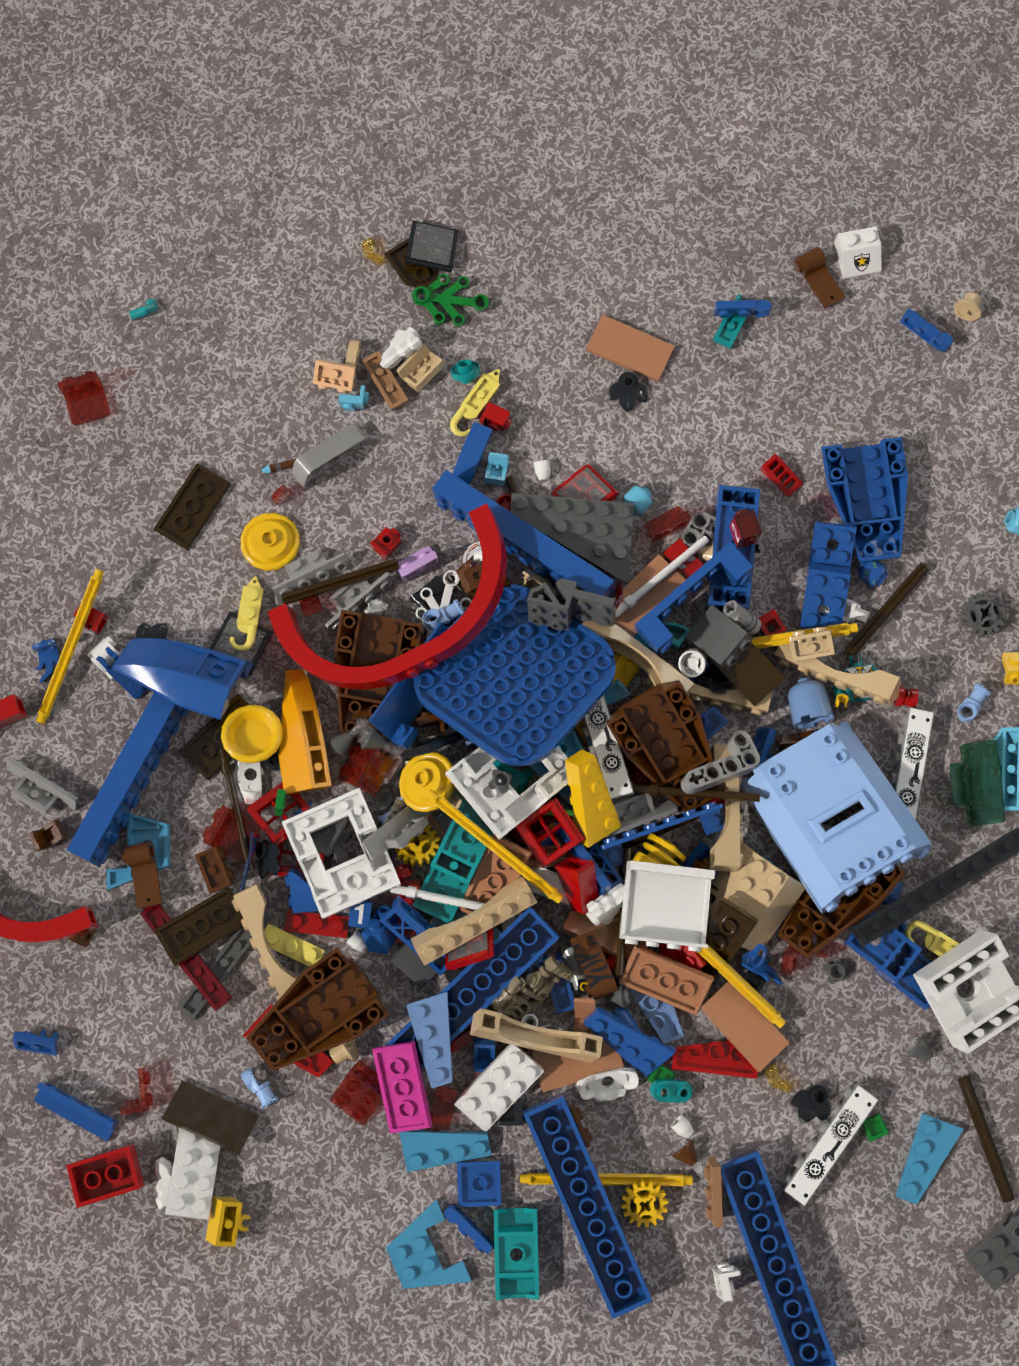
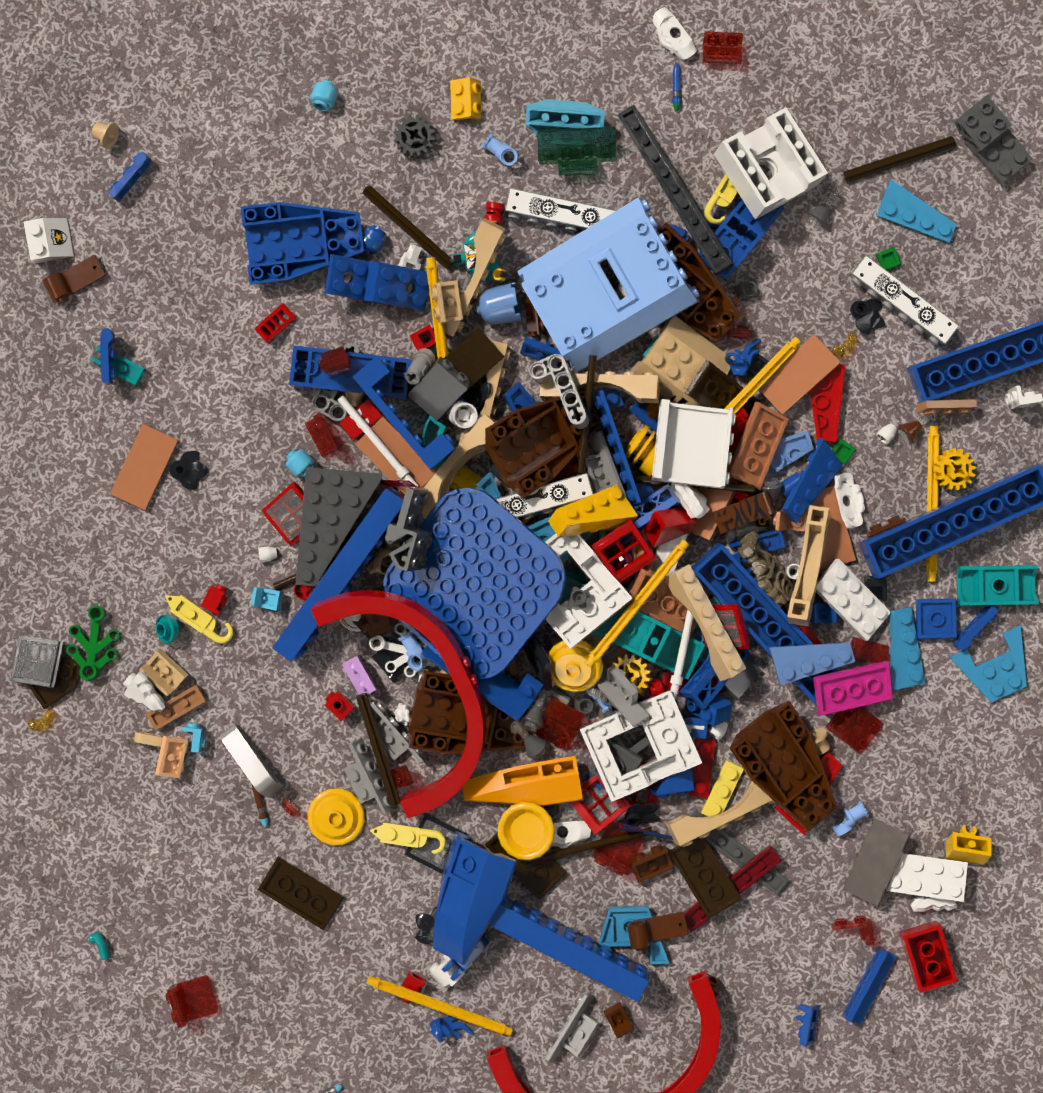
camera: 90 degrees left, 10 degrees up
green tile [275,789,286,816] -> none
blue slope [452,422,493,485] -> none
teal plate [650,1079,693,1103] -> none

